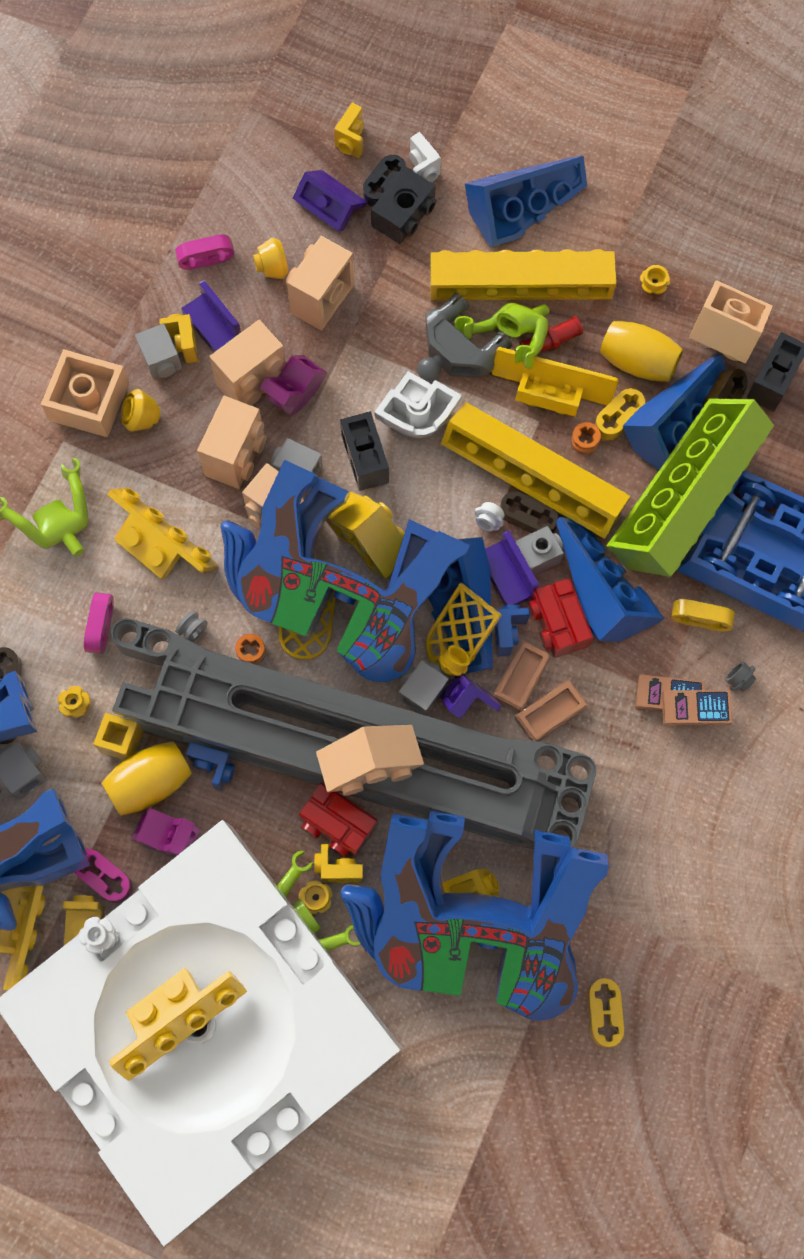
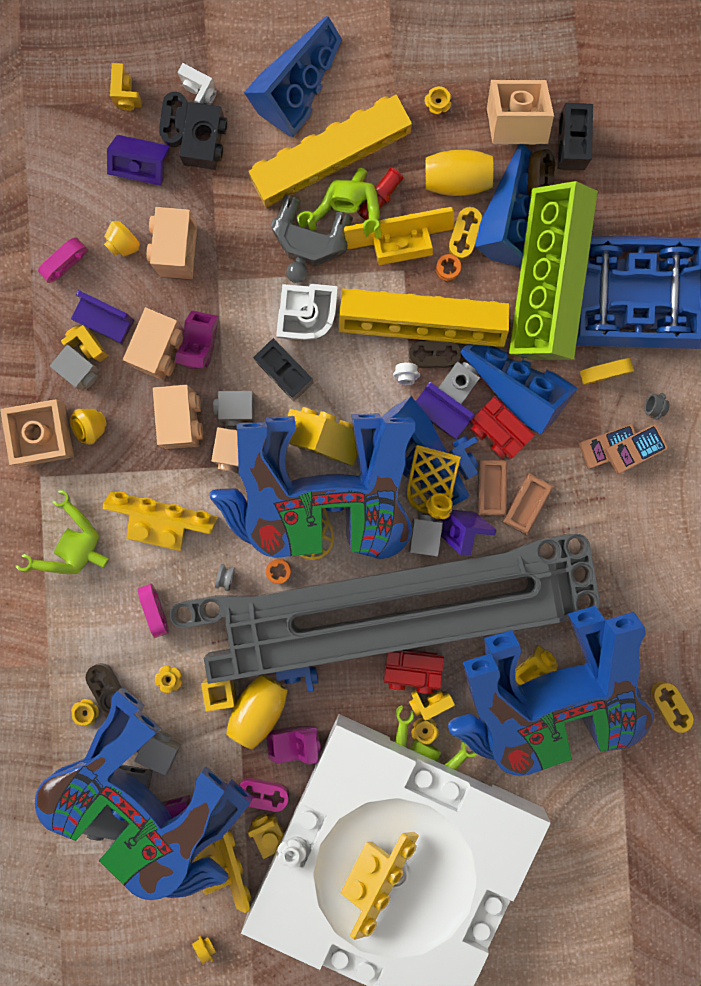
camera: 25 degrees left, 15 degrees up
light nougat brick [316,725,424,796] -> none

